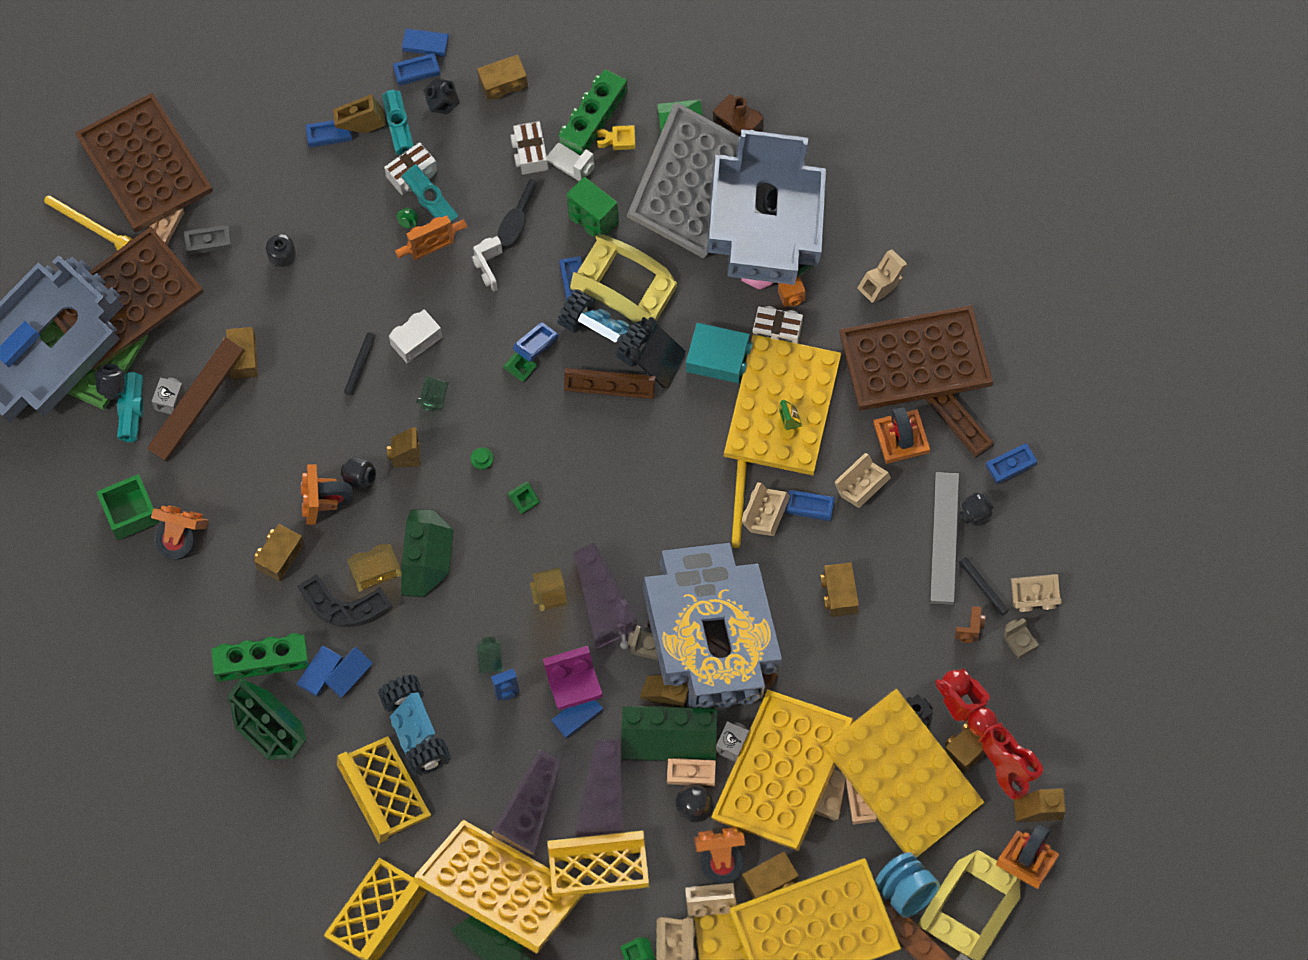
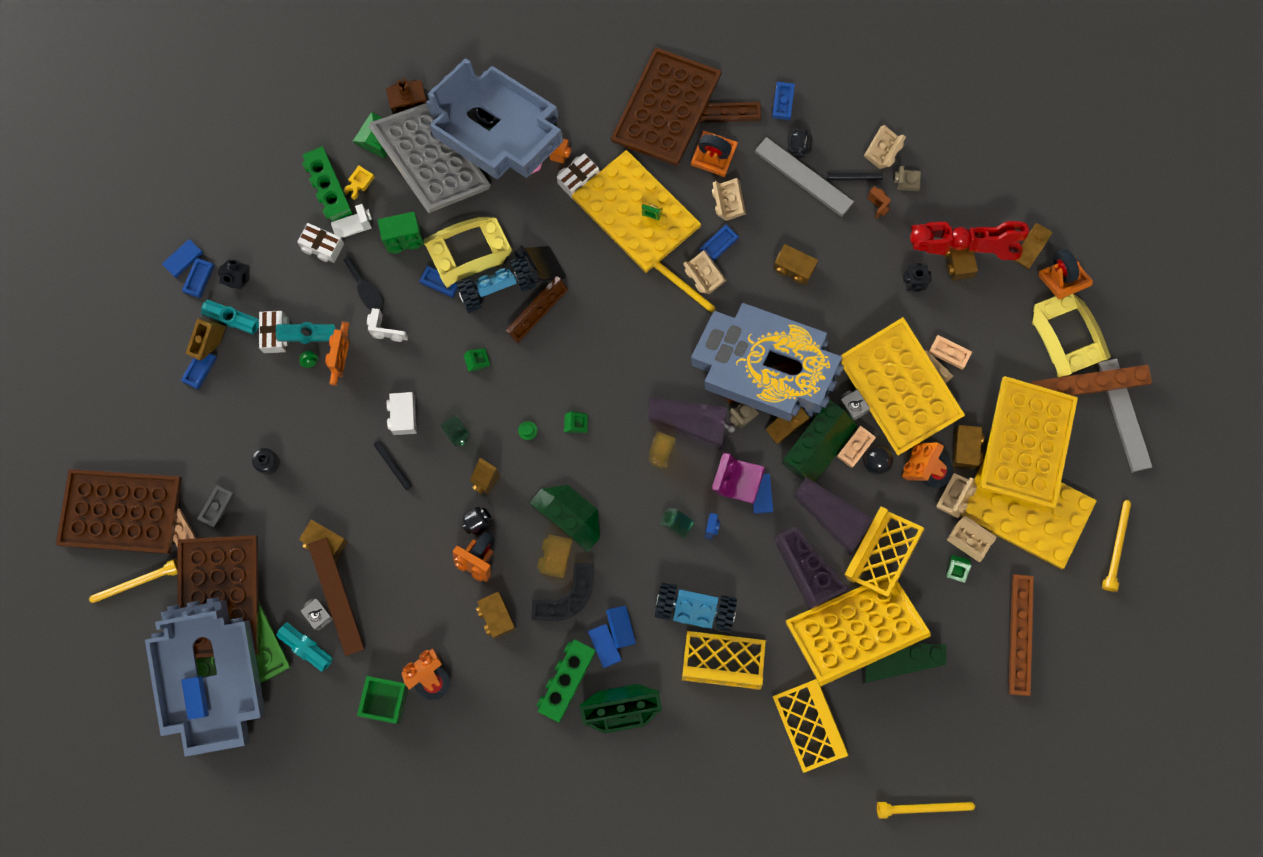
camera: 55 degrees left, 10 degrees up
black head [95,364,126,399] -> none
pearl gold brick [477,54,528,101] -> none
tile [513,322,559,362] -> none
teal brick [686,323,753,384] -> none
yellow plate [823,689,984,857] -> none
tan brick [857,250,907,303] -> none
dark azure wheel [875,852,940,918] -> none

